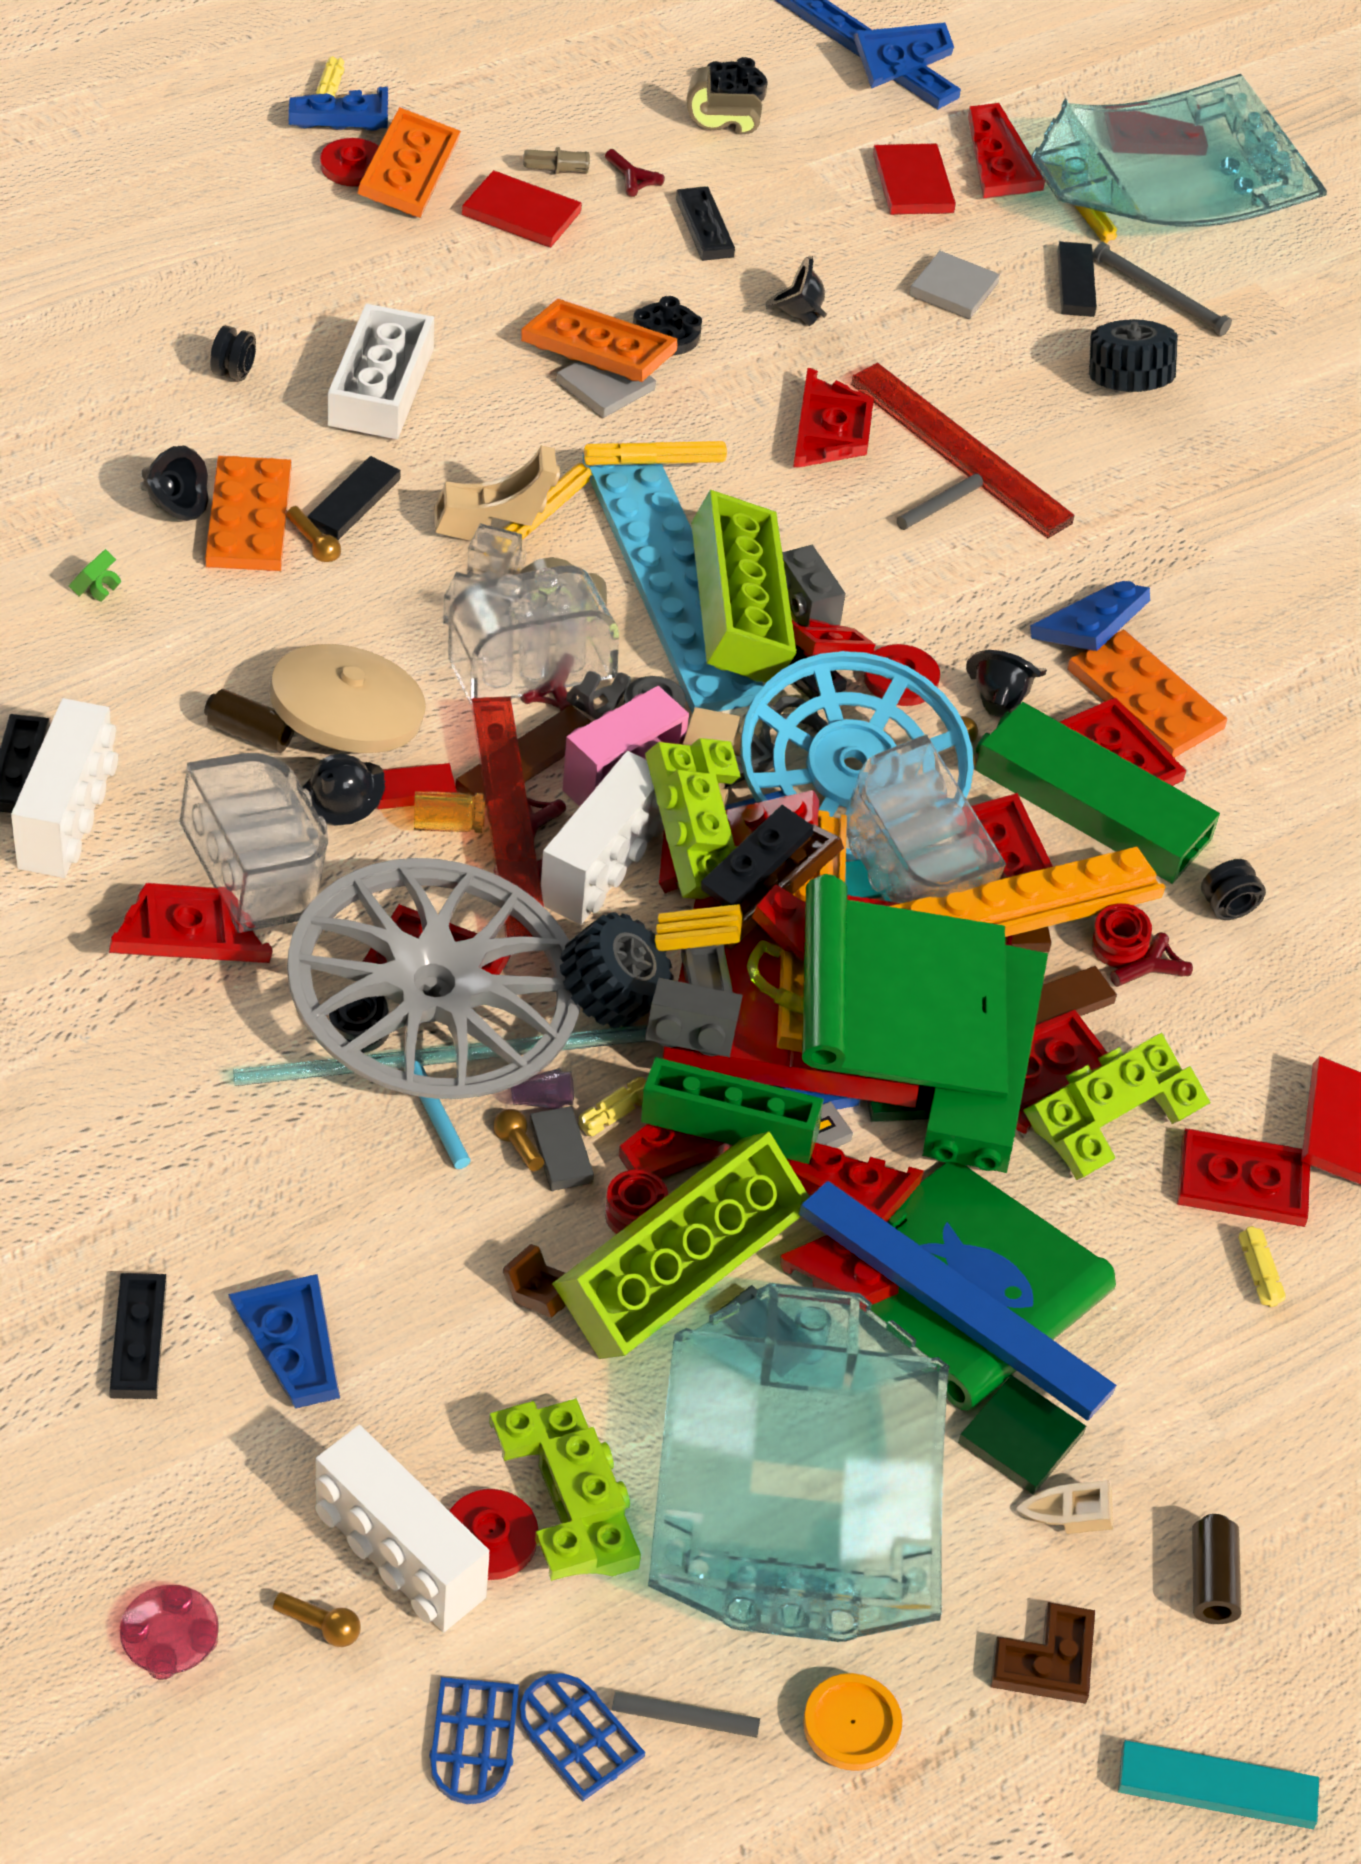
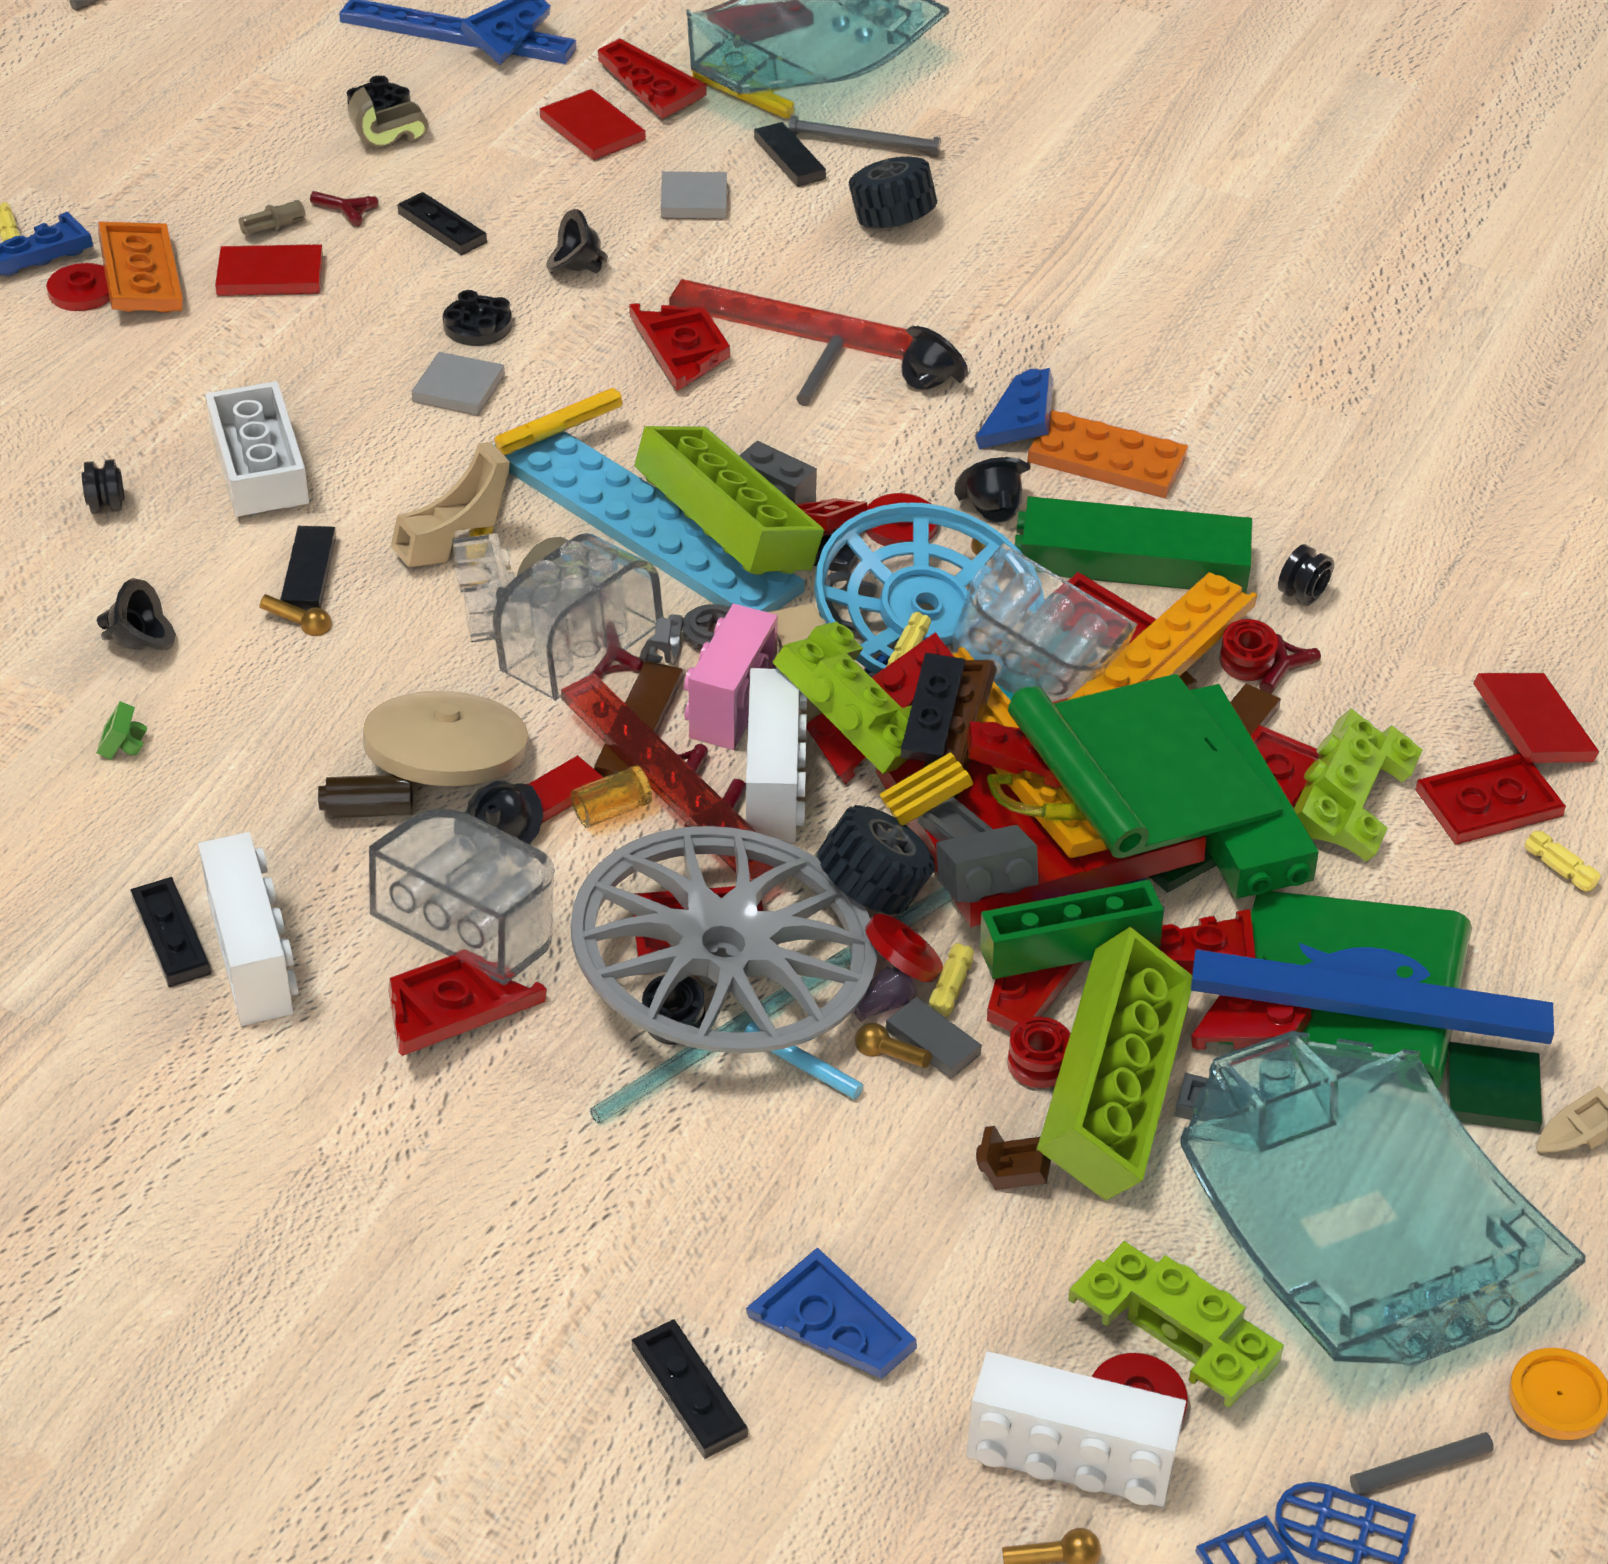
camera: 25 degrees left, 5 degrees down
orange plate [205,455,292,571] -> none
orange plate [521,298,677,382] -> none
red wing [1060,697,1187,786] -> none
none -> red piece [865,914,943,982]
none -> light yellow axle [886,612,931,667]
none -> black helmet [901,325,968,389]

